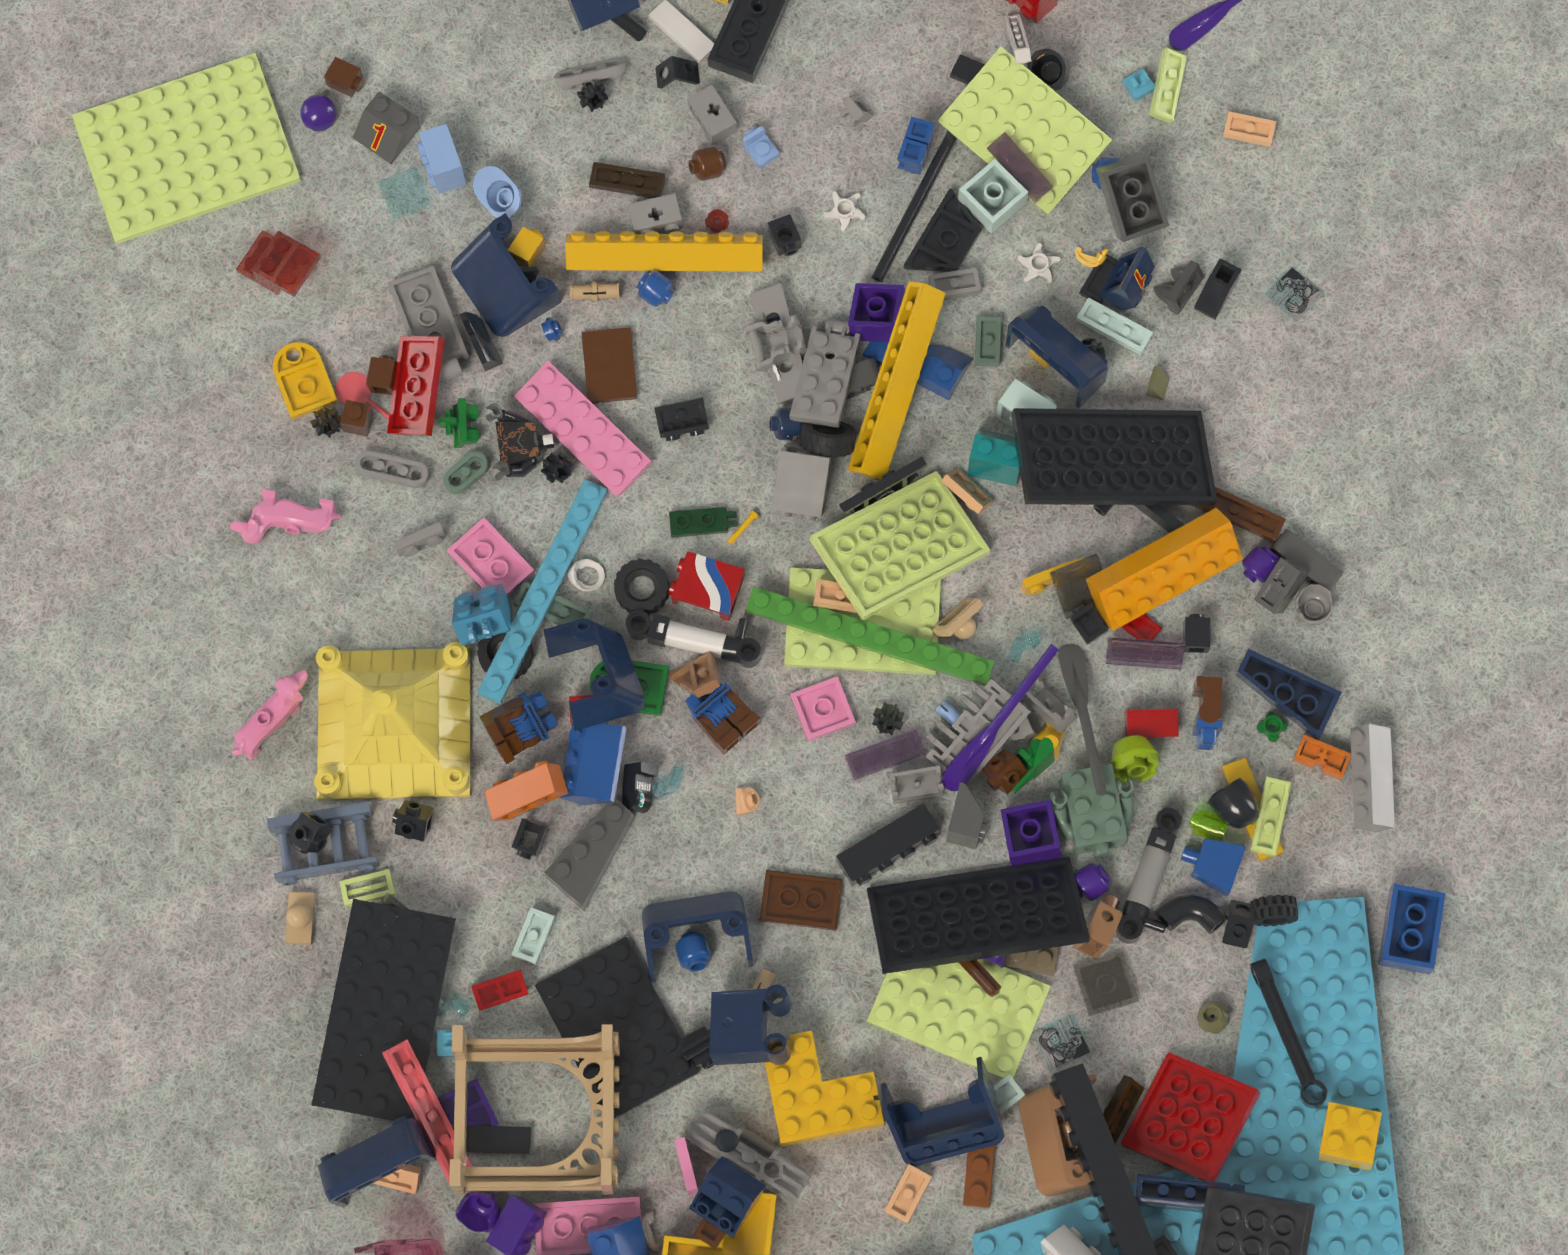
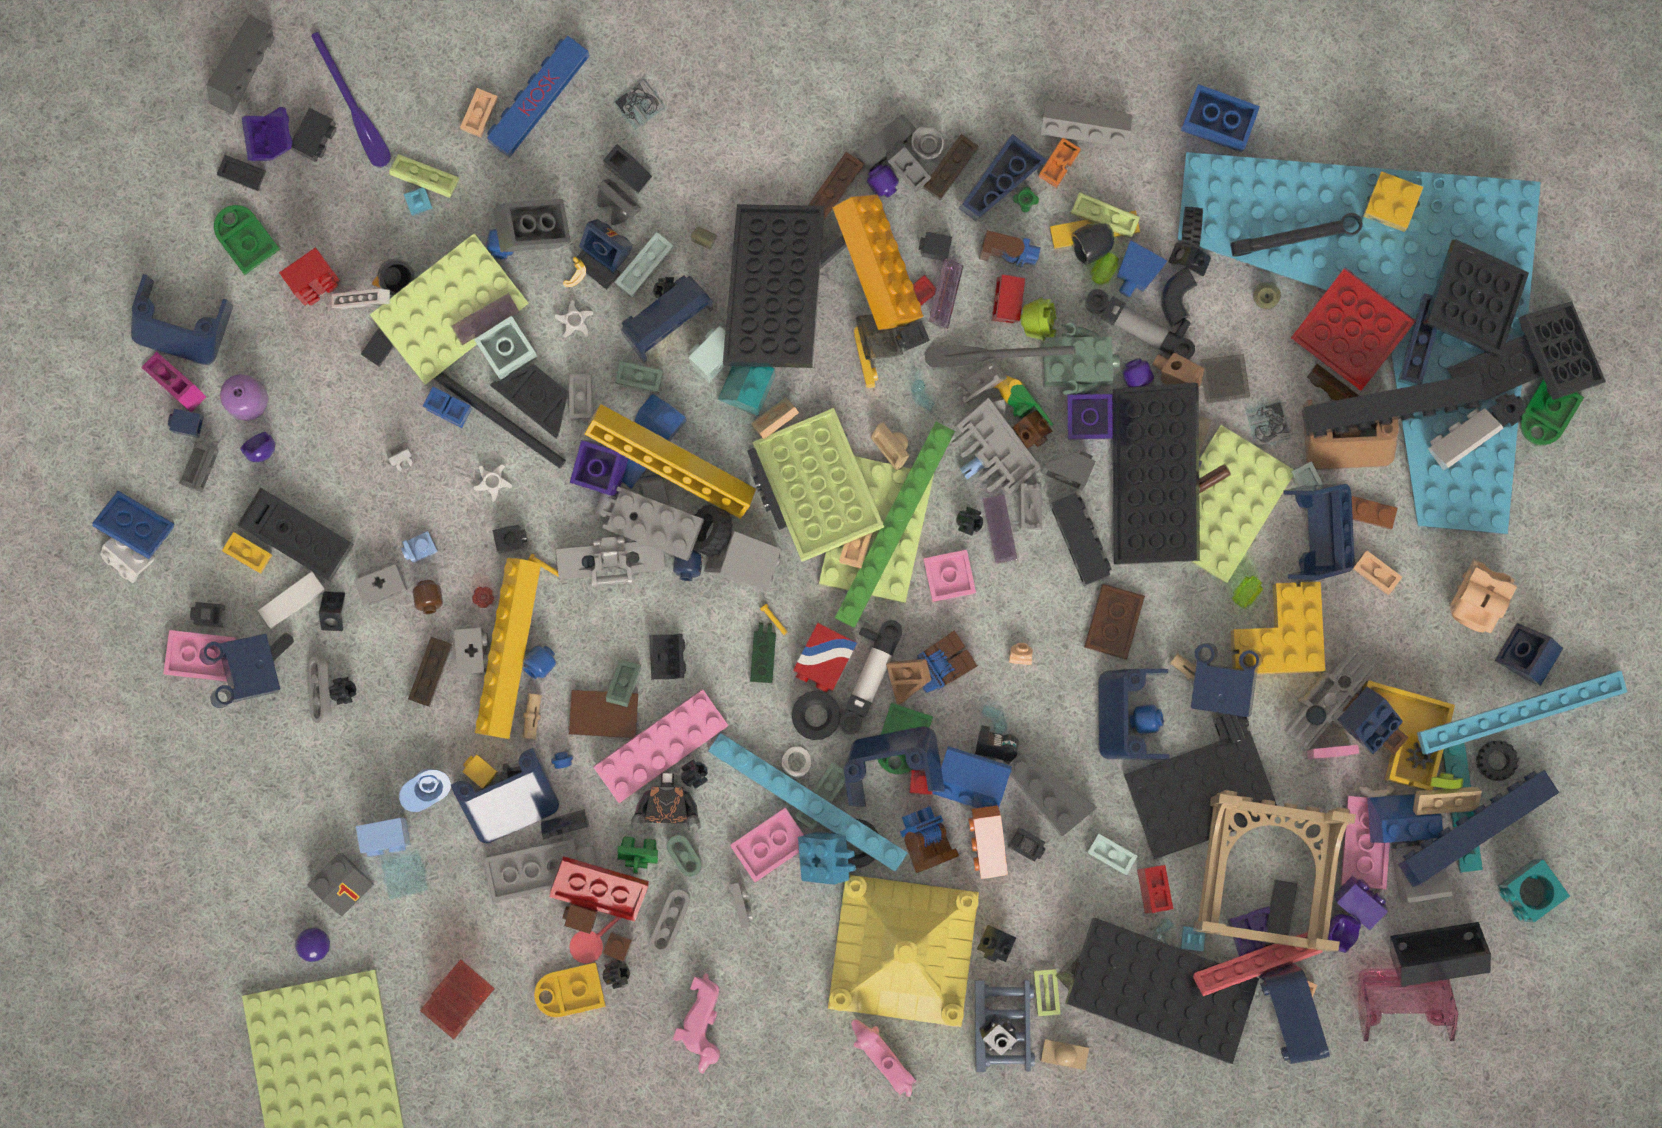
camera: 85 degrees left, 10 degrees up
reddish brown brick [324,57,364,97] -> none
dark purple piece [942,644,1059,792] -> none
none -> blue brick [487,35,590,158]
none -> yellow piece [528,553,559,577]
none -> sand green plate [606,659,641,707]
none -> dark brown plate [923,134,979,200]
none -> clear neon green brick [1231,575,1263,609]

